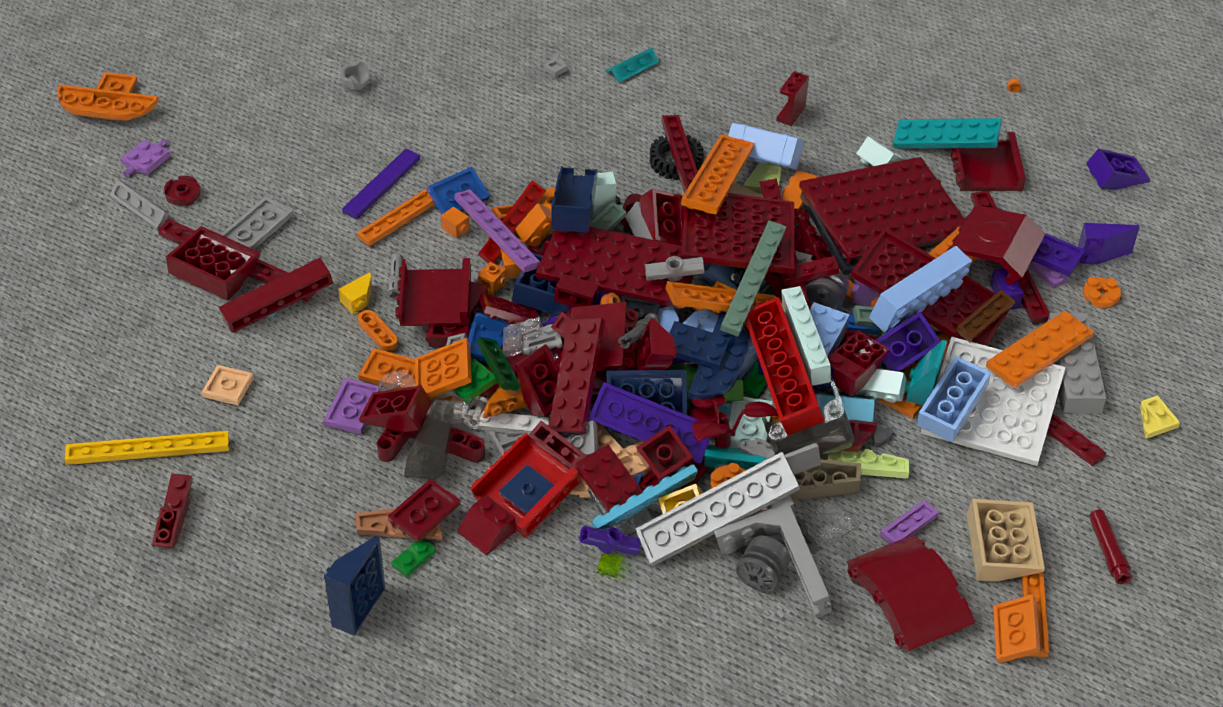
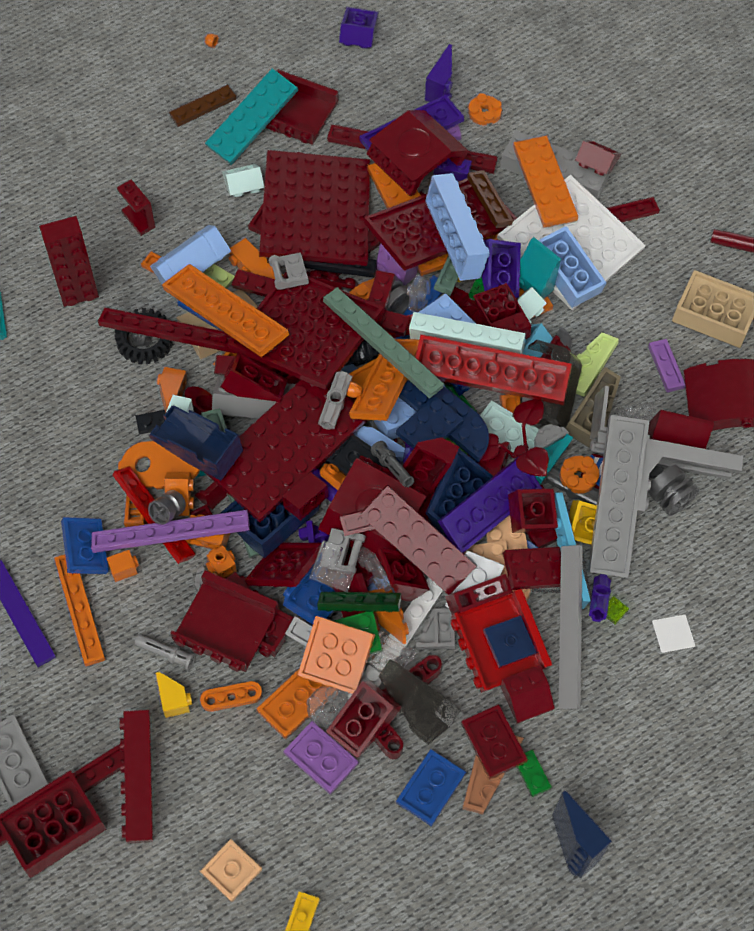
camera: 65 degrees left, 15 degrees up
light yellow wing [1140,395,1180,439] -> none
none -> dark red brick [39,216,99,307]
none -> flat silver wheel [148,490,186,525]
none -> orange slope [157,367,187,413]
none -> reddish brown plate [169,85,237,127]
none -> light grey plate [269,252,309,289]
none -> orange hinge [347,381,362,398]
none -> blue plate [396,749,466,827]
none -> clear plate [407,275,431,312]
none -> light grey tile [558,545,583,709]
none -> slope [575,140,622,176]
none -> dark red slope [648,410,714,449]
none -> white sticker [652,615,695,653]

